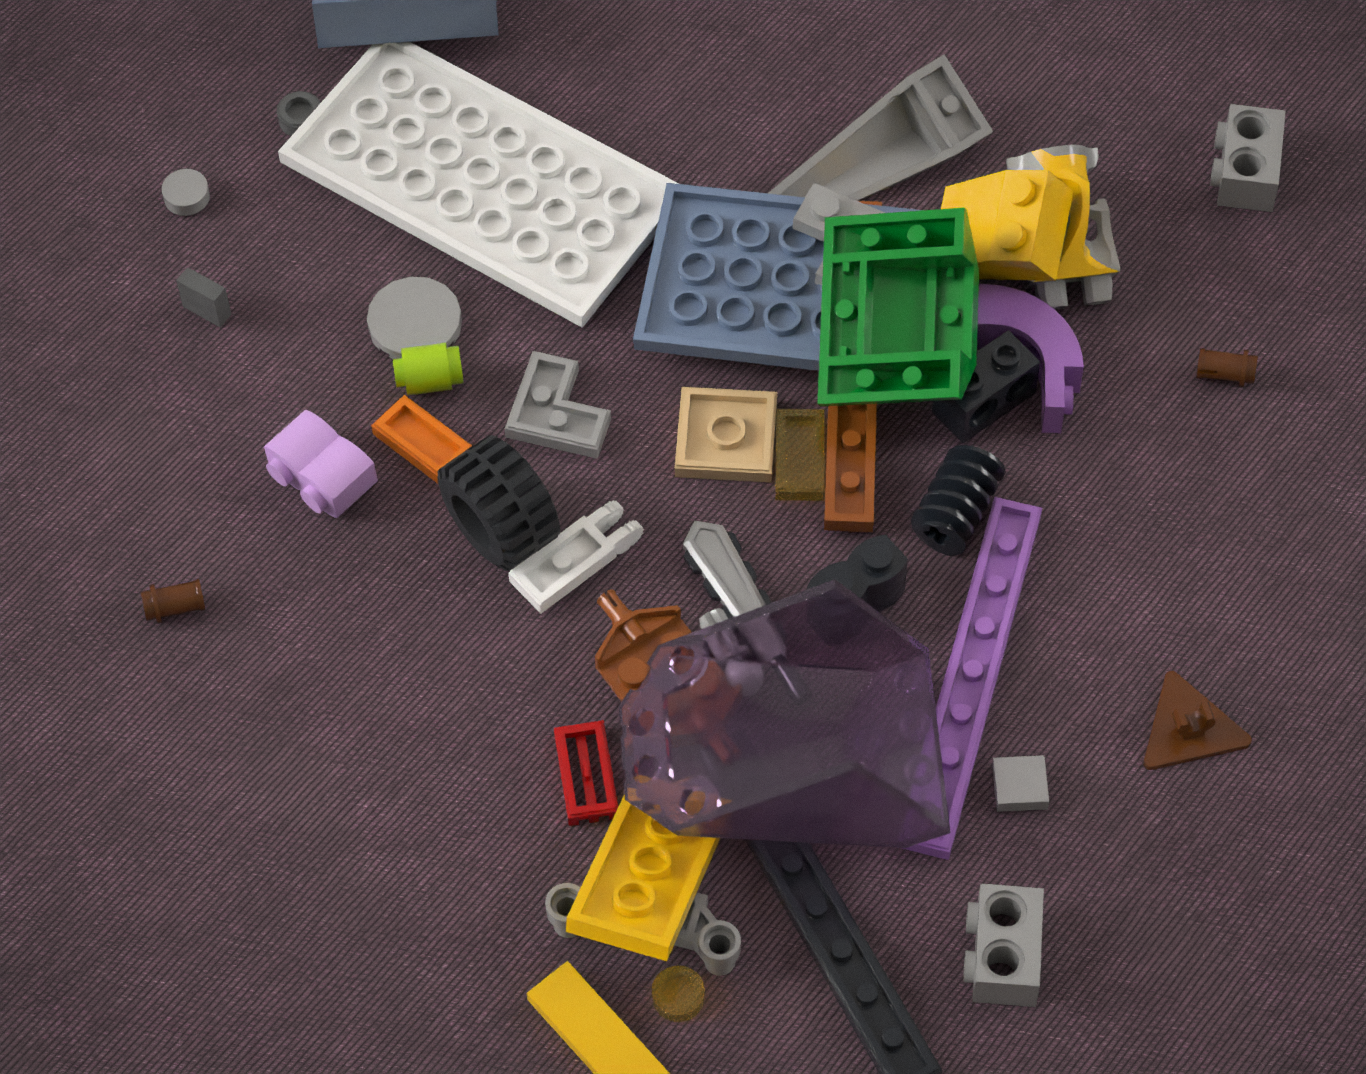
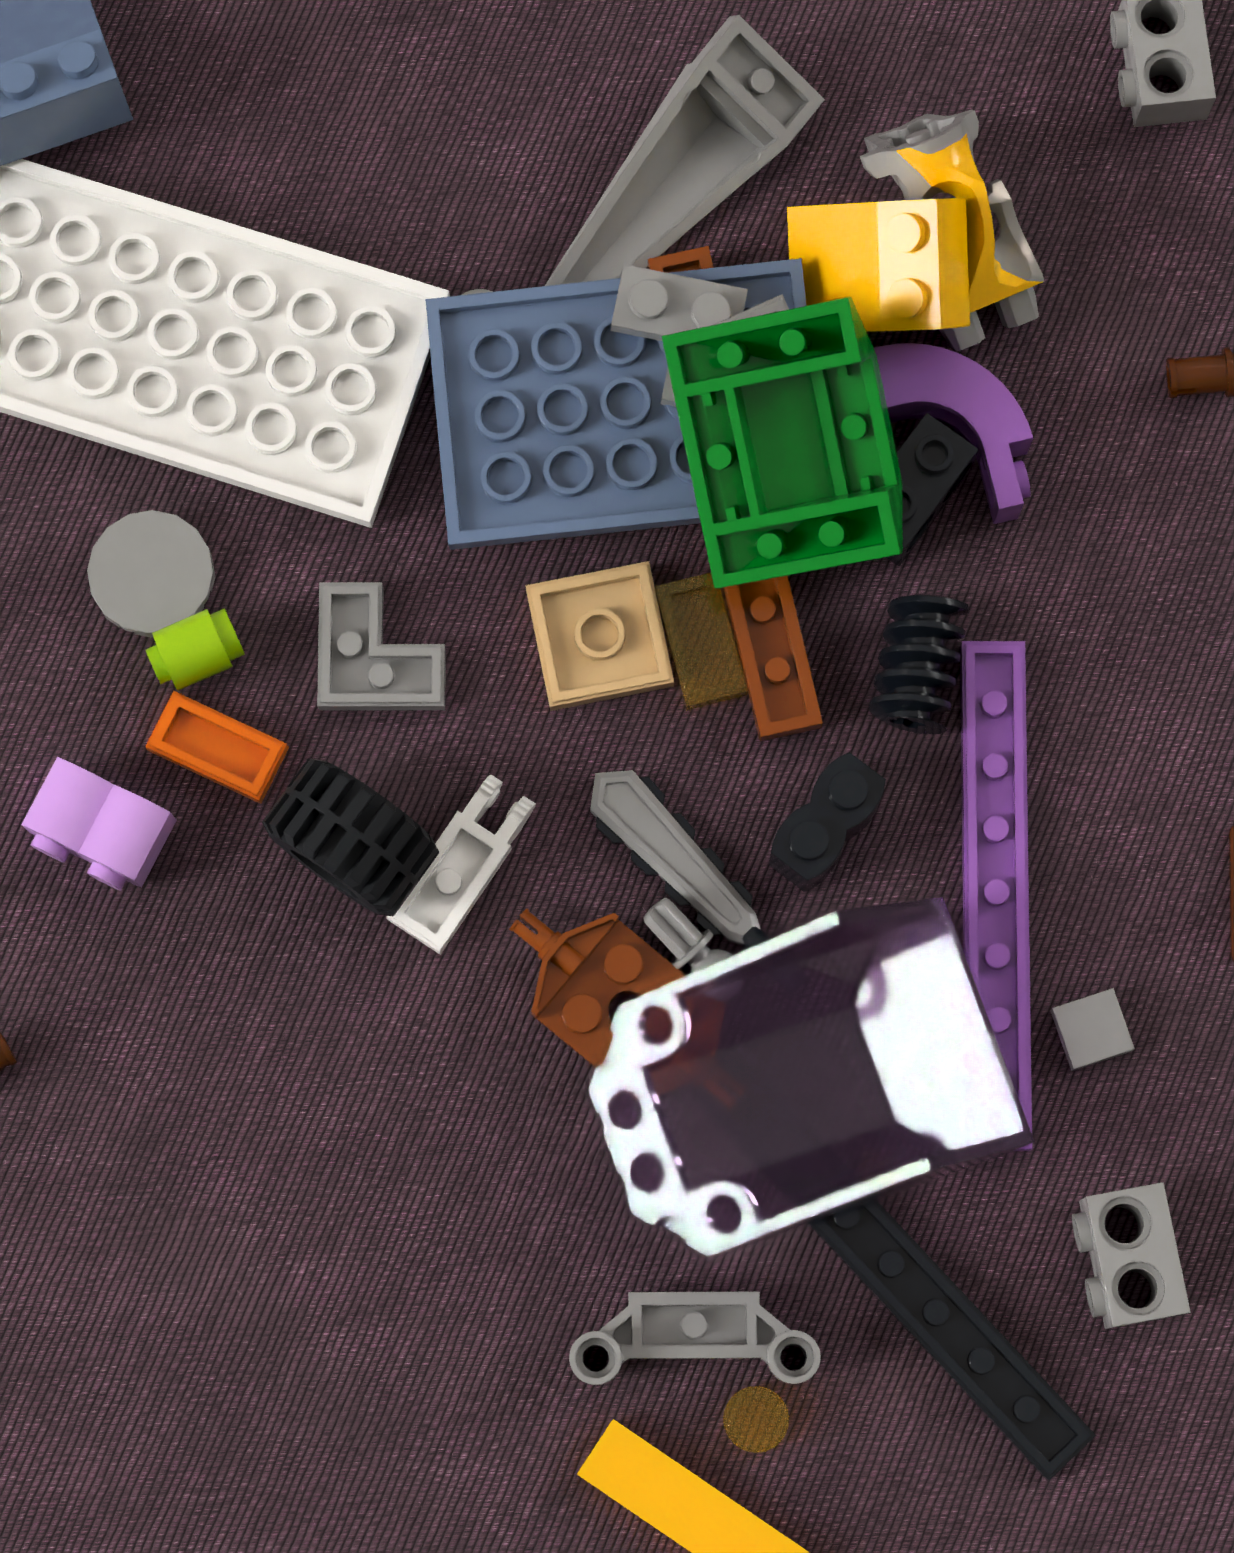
camera: 15 degrees left, 20 degrees up
red tile [554,720,618,826] -> none
yellow plate [566,775,731,961] -> none

